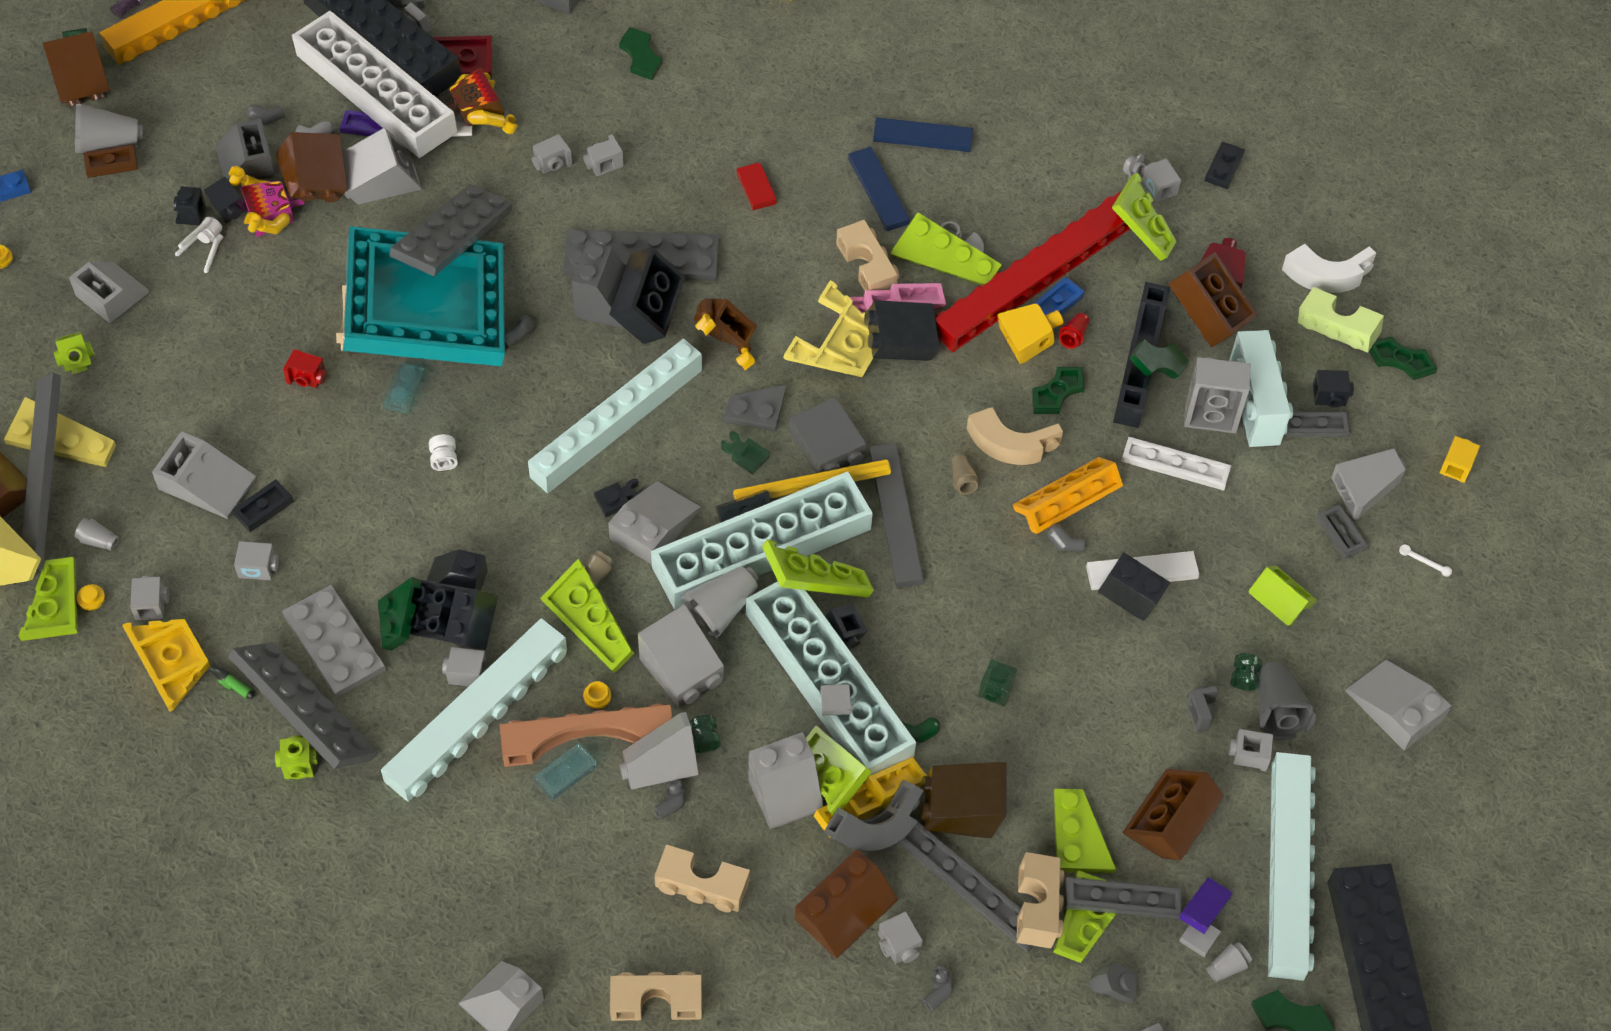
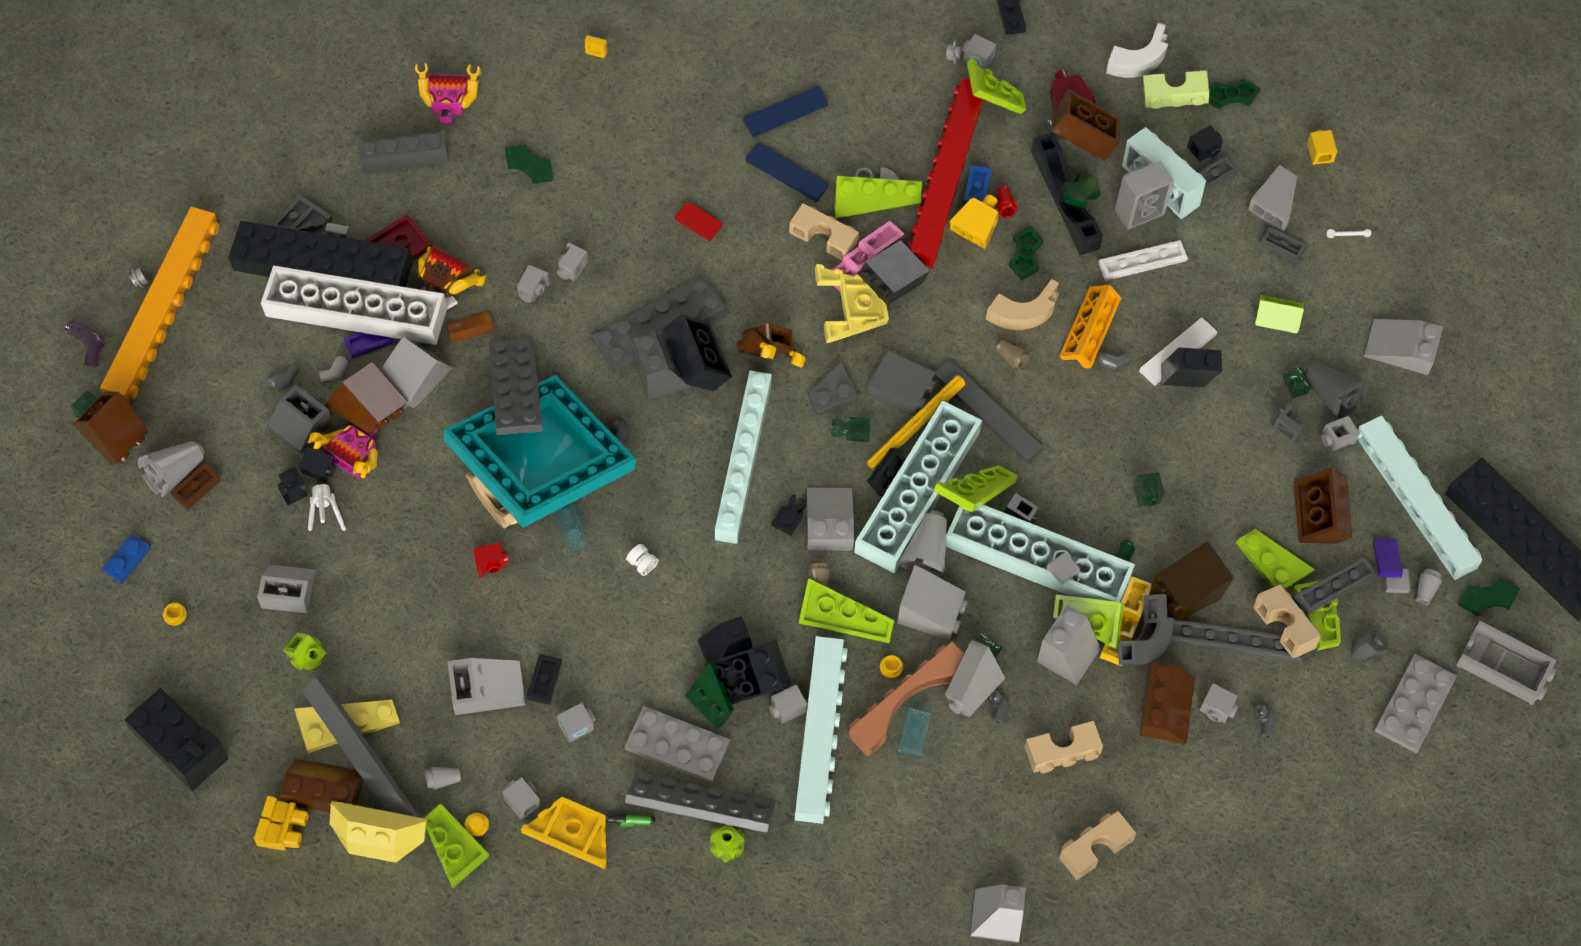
camera: 35 degrees left, 5 degrees up
none -> dark orange slope [445,311,494,342]

